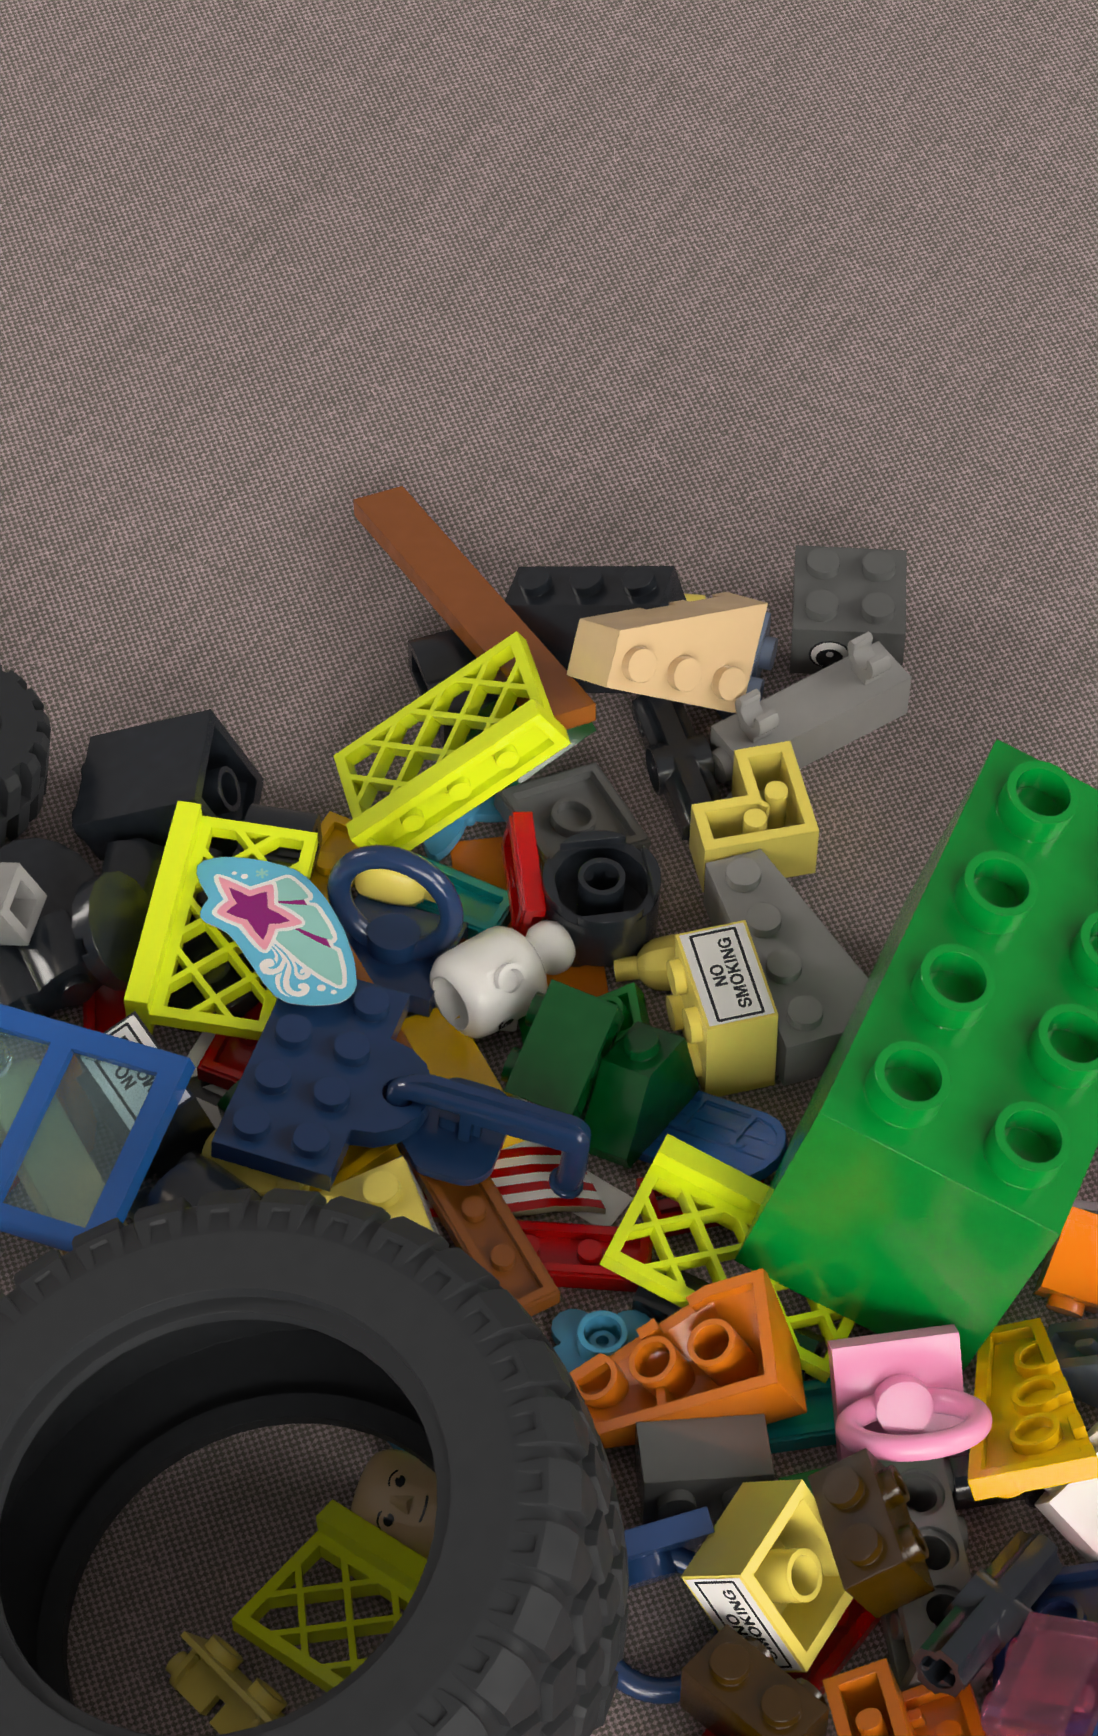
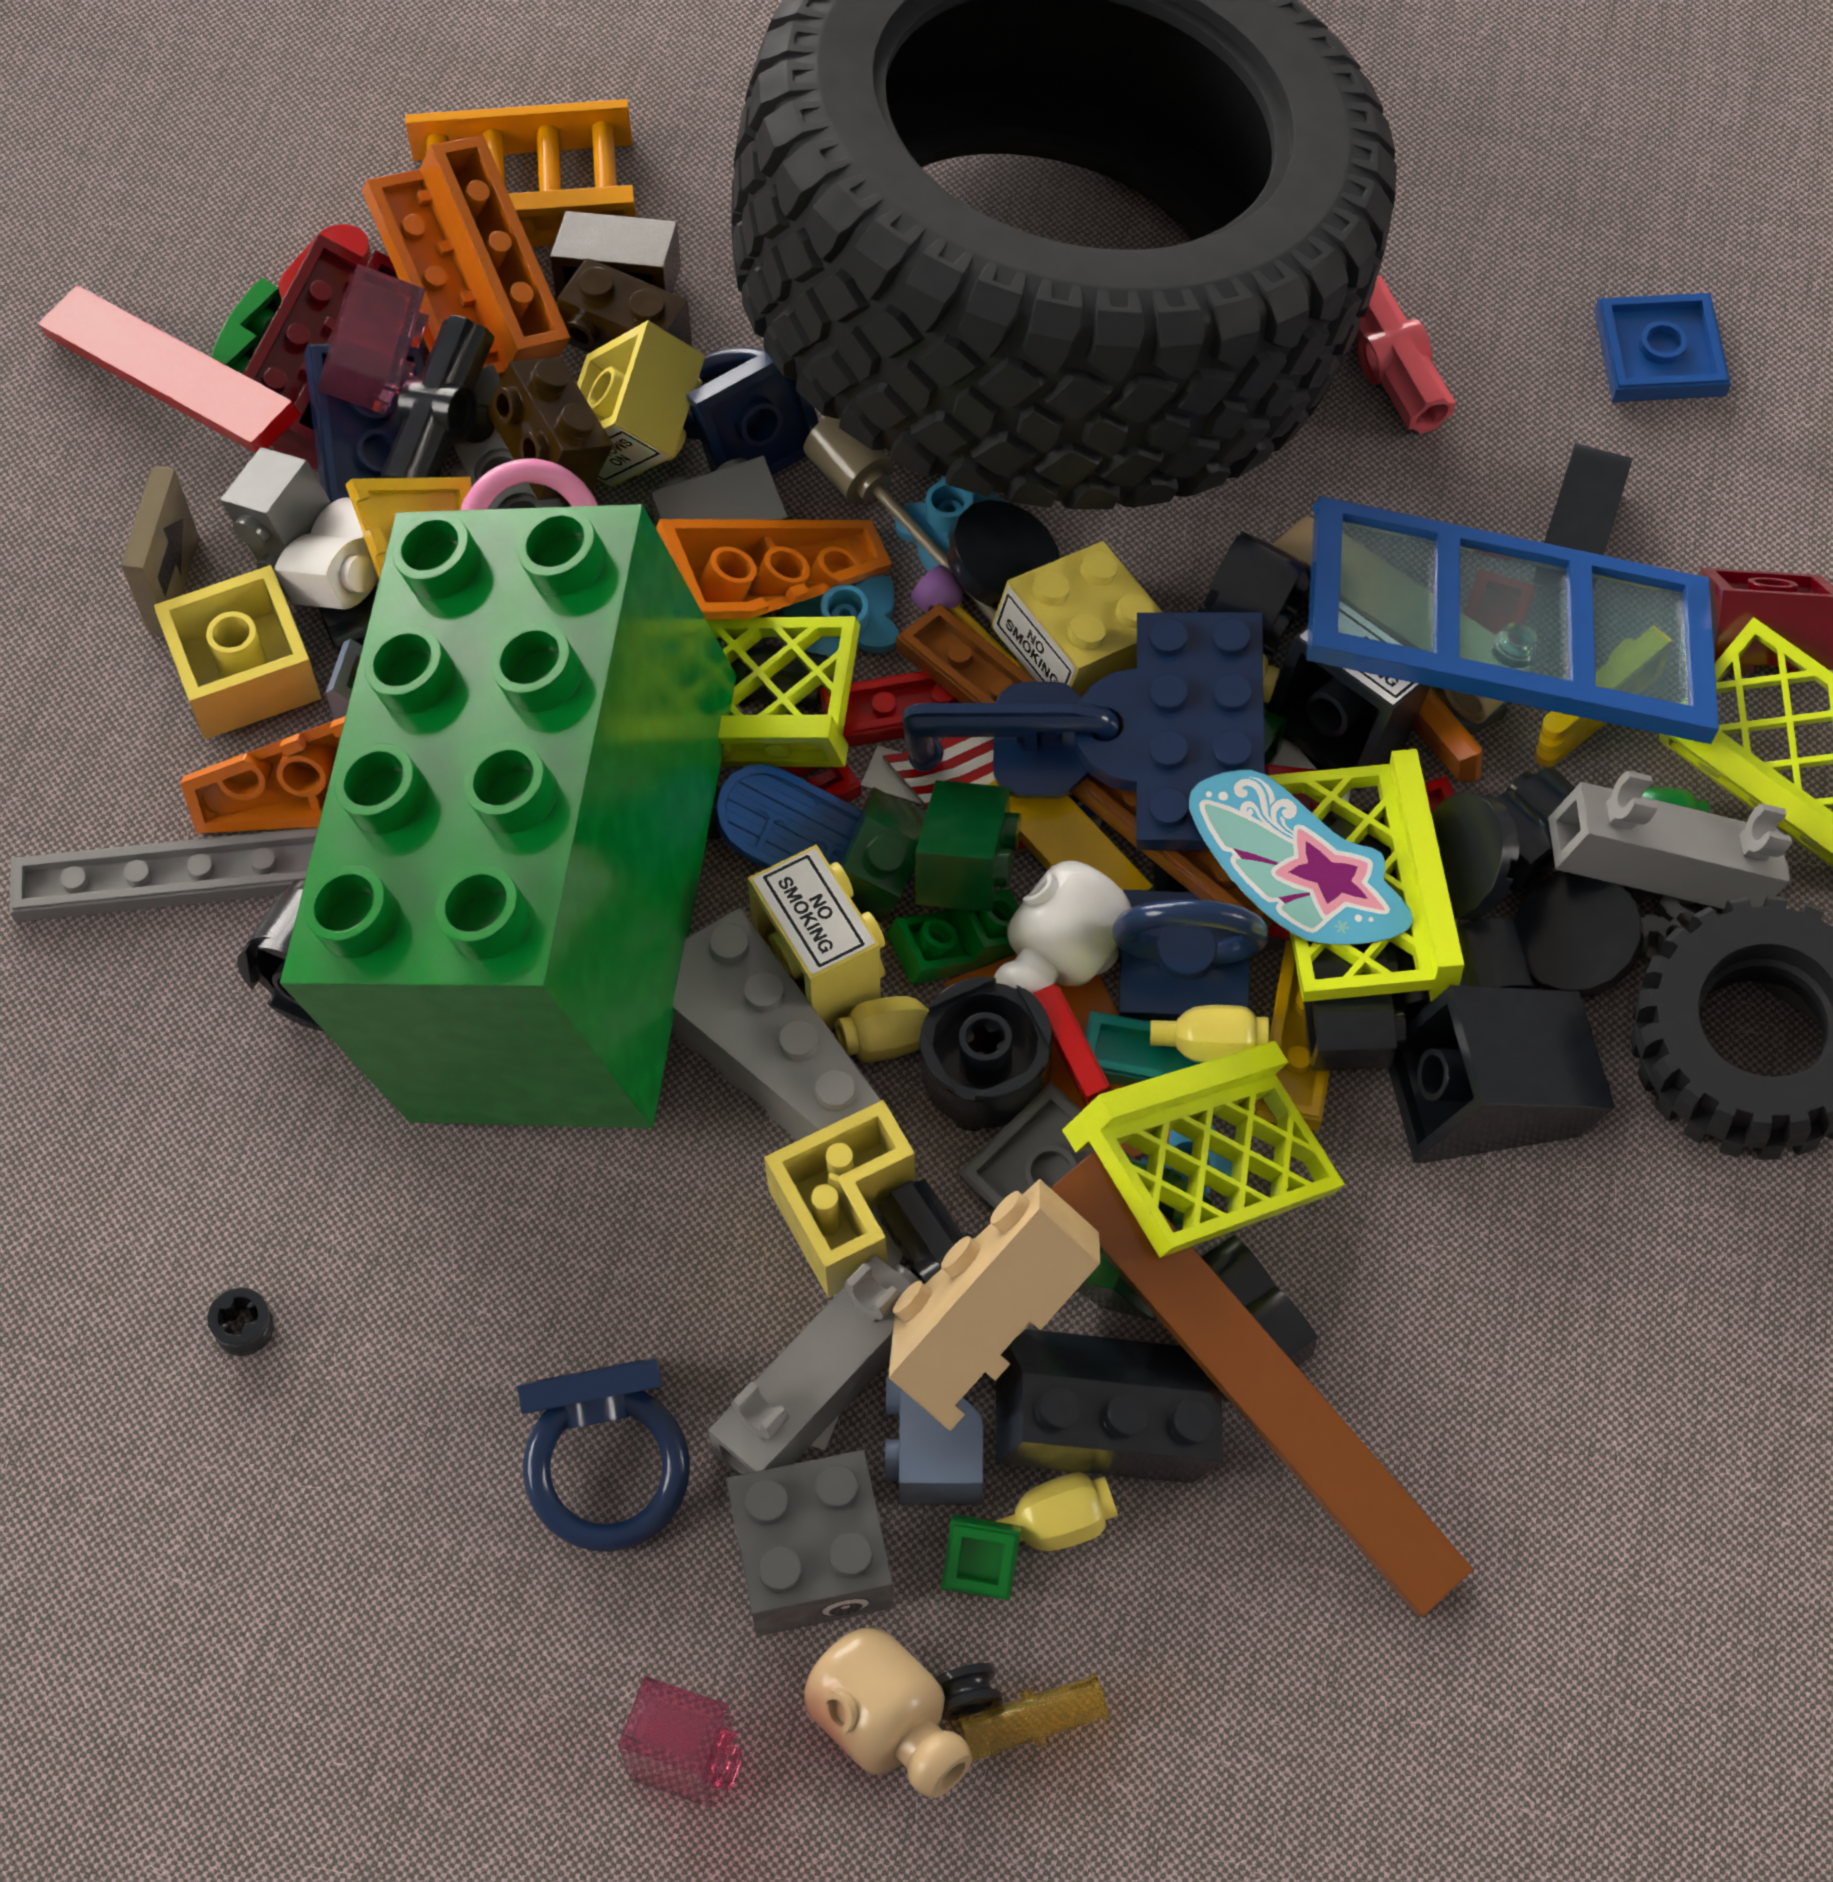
camera: 165 degrees right, 10 degrees up
none -> dark blue tile [517,1357,690,1552]
none -> clear pink brick [618,1676,743,1808]
none -> tan piece [804,1627,972,1798]
none -> black bush [935,1663,1003,1720]
none -> green tile [941,1514,1022,1601]
none -> clear yellow pin [959,1673,1110,1763]

